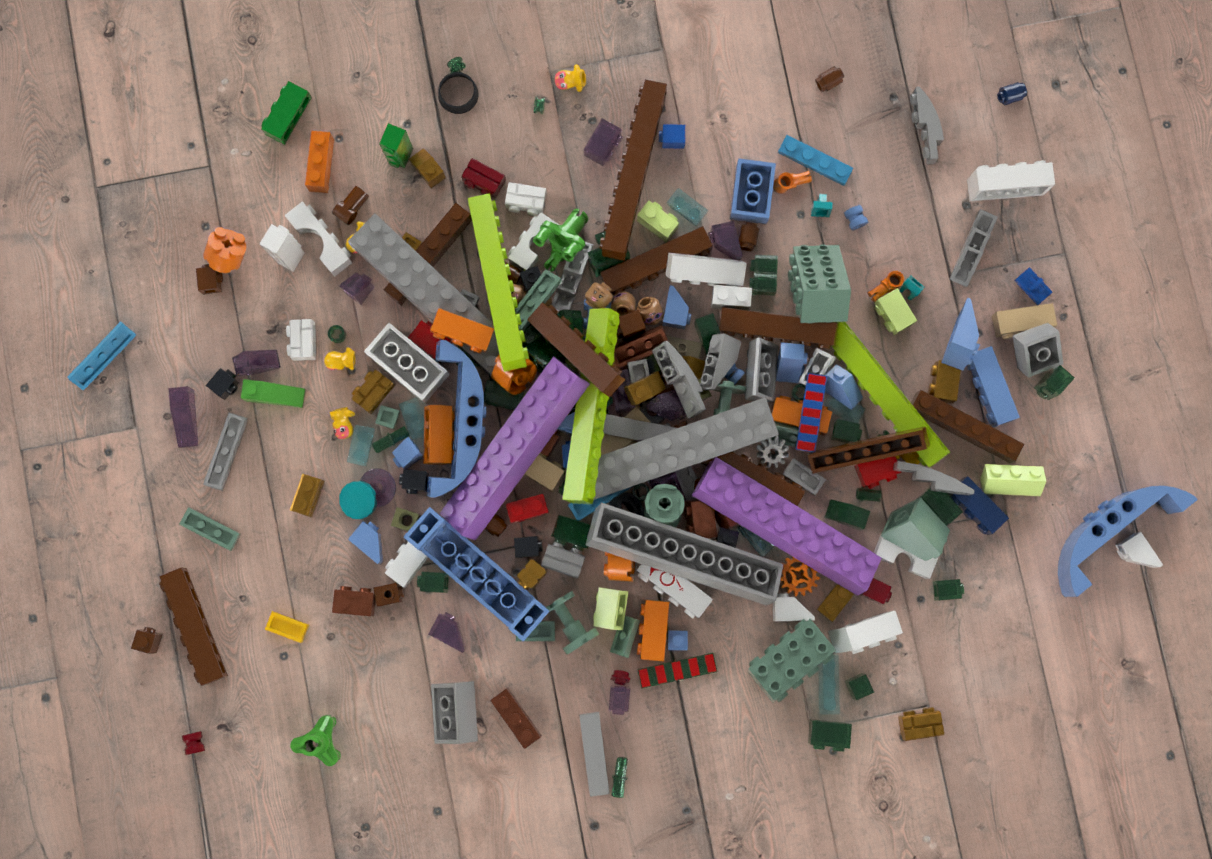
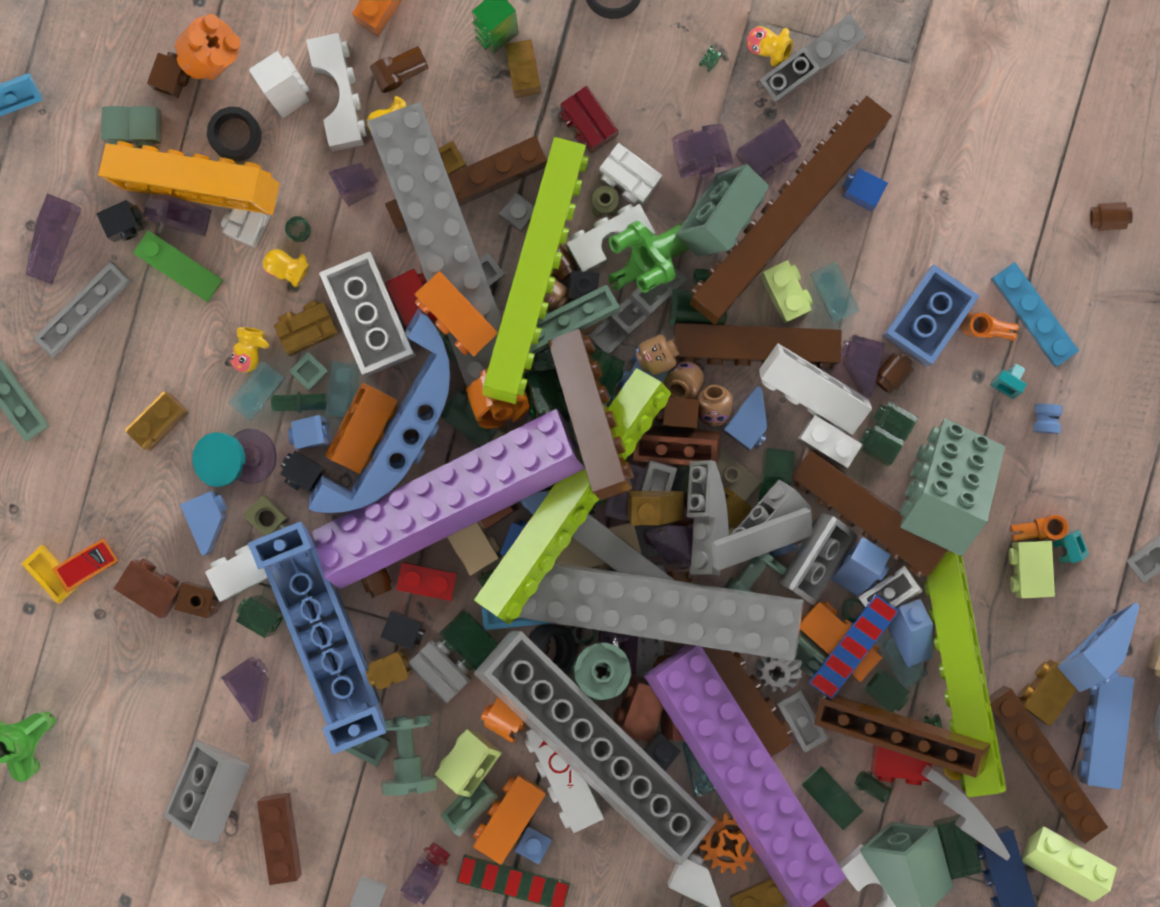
camera: 30 degrees right, 5 degrees up
none -> slope [52,538,118,593]
none -> light orange brick [98,141,280,215]
none -> sand green brick [101,106,161,148]
none -> black tyre [207,106,262,161]
none -> light grey plate [499,193,534,232]
none -> olive brick [591,186,619,217]
none -> clear purple brick [672,124,734,178]
none -> sand green brick [675,164,770,257]
none -> light grey tile [711,508,812,571]
none -> light grey slope [760,14,866,102]

